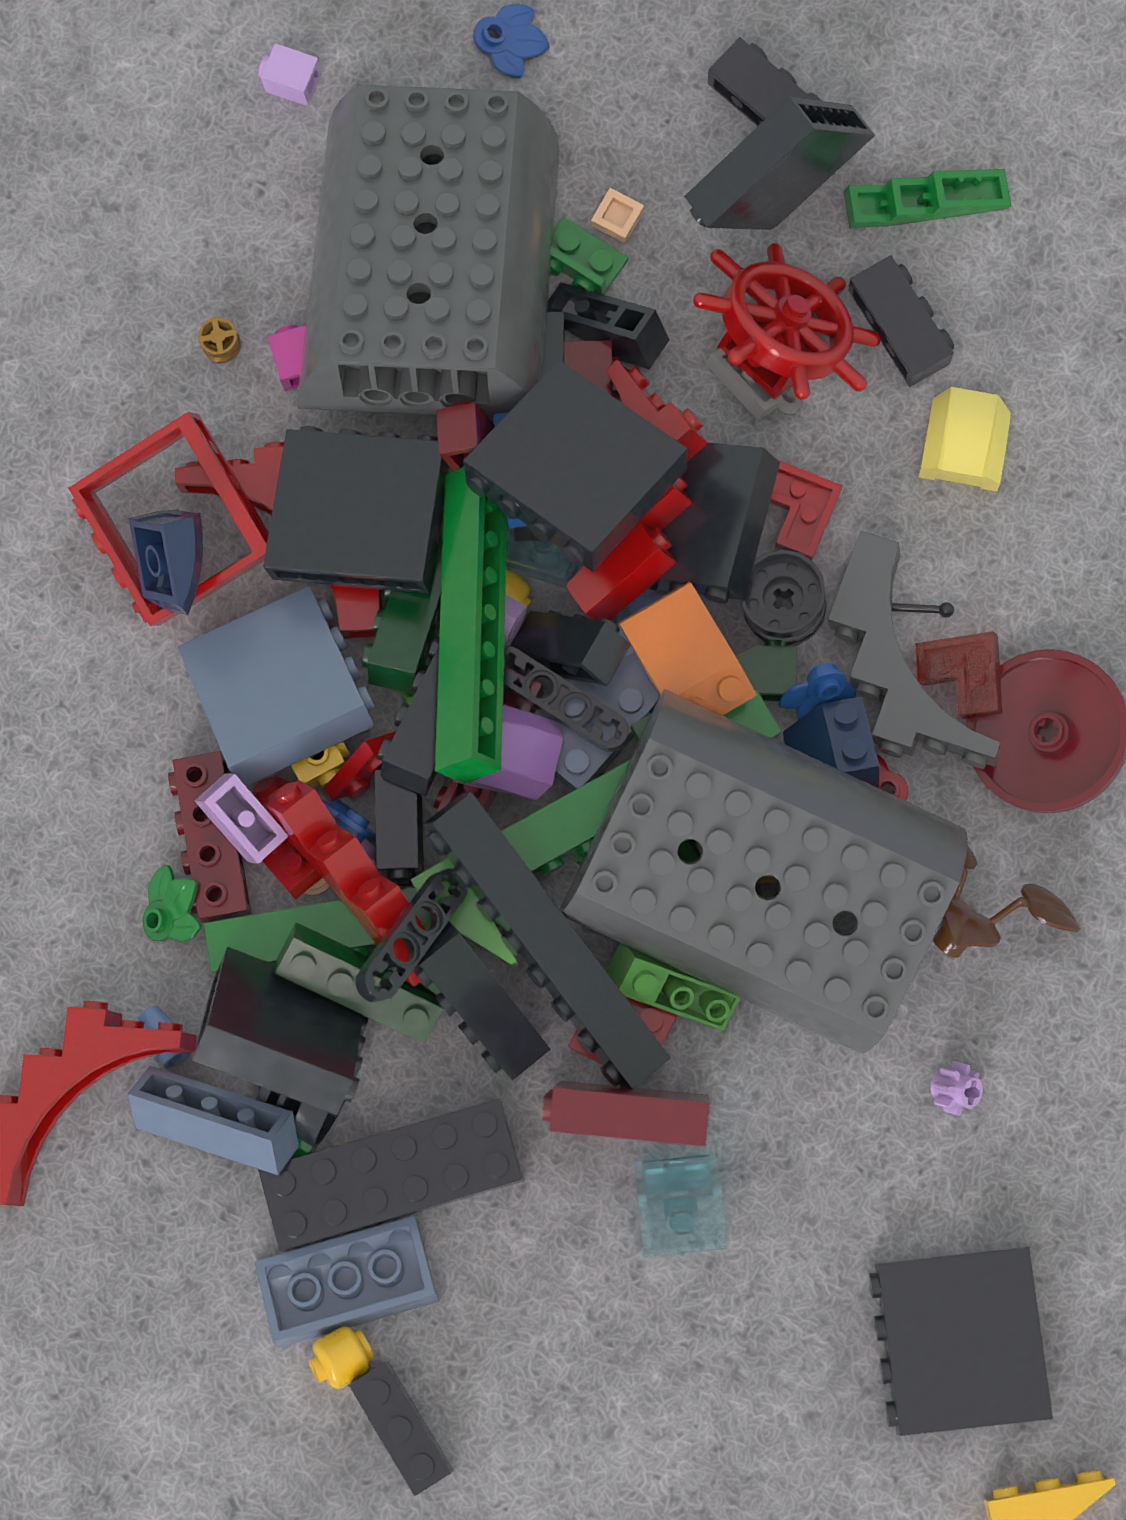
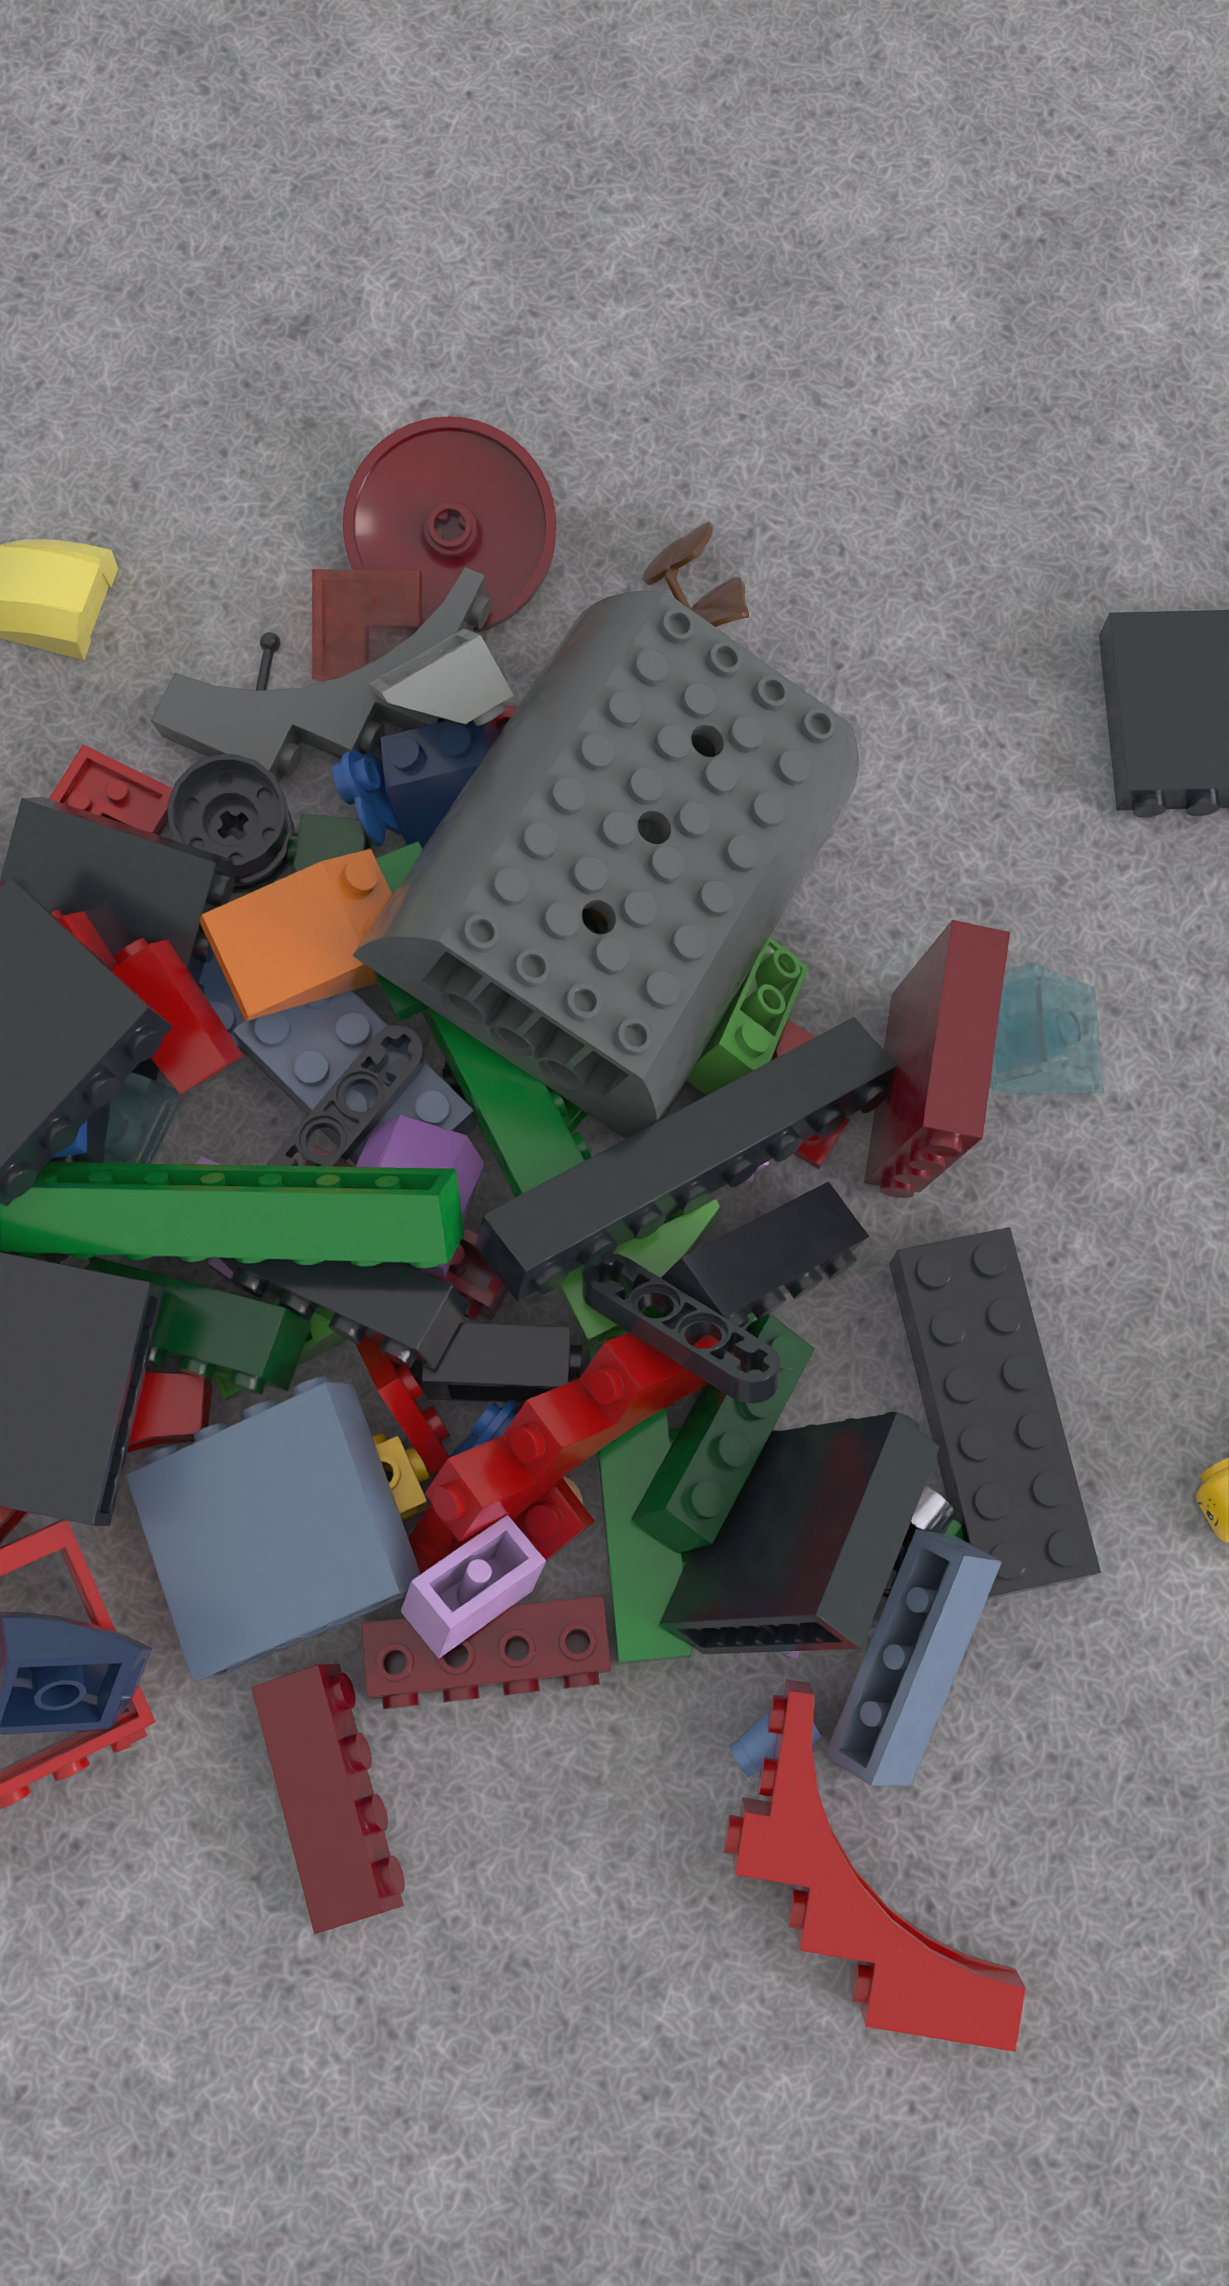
camera: 100 degrees left, 5 degrees down
green plate [142,865,202,942] -> none
sand blue slope [255,1215,439,1348] -> none
black brick [510,610,631,686] -> none
lavender gear [931,1061,983,1116] -> none
none -> dark red brick [251,1664,405,1935]
none -> light grey slope [369,628,514,726]

